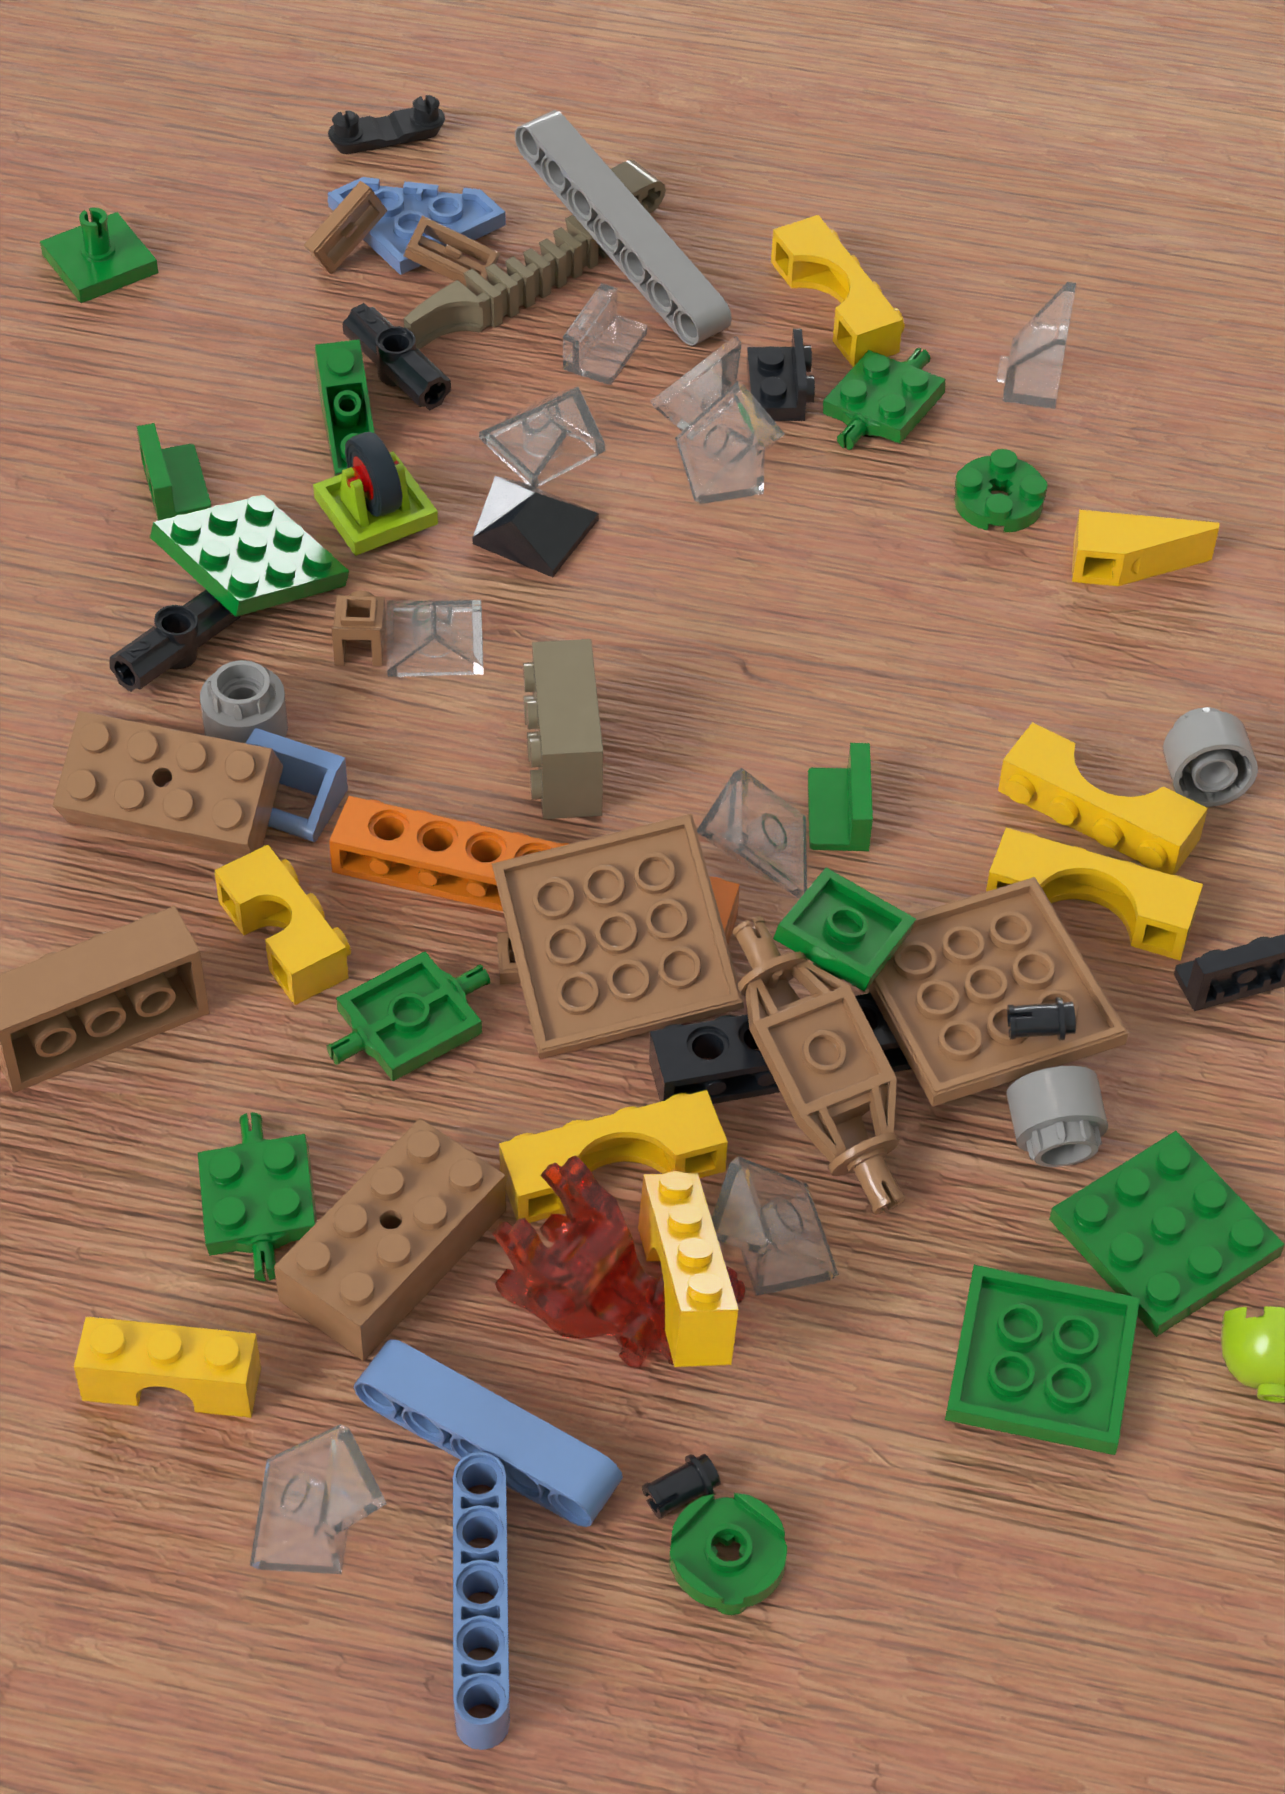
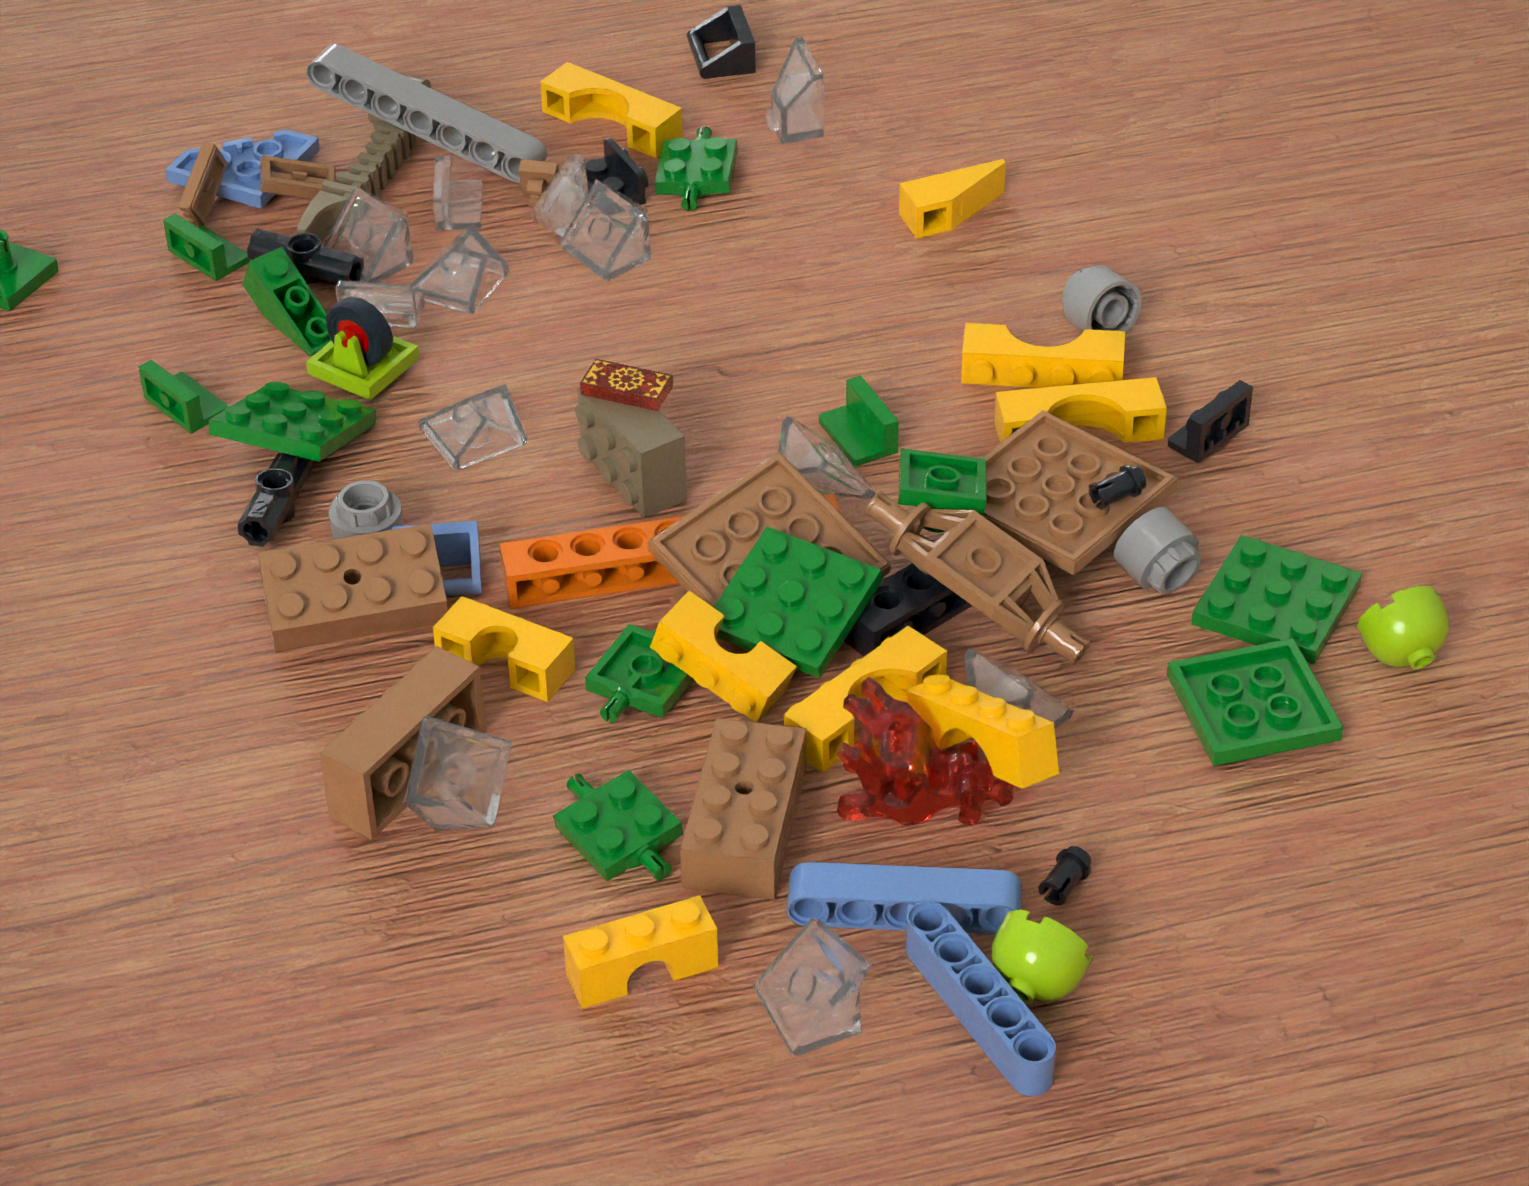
camera: 25 degrees left, 10 degrees down
black piece [328,95,445,154] -> none
medium nougat window [332,591,386,666] -> none
black slope [472,476,599,578] -> none
green plate [669,1493,787,1616] -> none
green plate [954,449,1048,532] -> none
none -> green panel [163,213,250,281]
none -> clear slope [324,186,414,287]
none -> clear panel [336,280,425,328]
none -> clear slope [403,715,512,830]
none -> medium nougat tile [518,159,562,207]
none -> tile [580,358,673,411]
none -> yellow arch [650,591,797,723]
none -> black tile [686,5,756,79]
none -> green plate [714,527,883,678]
none -> lime cylinder [992,910,1093,1003]

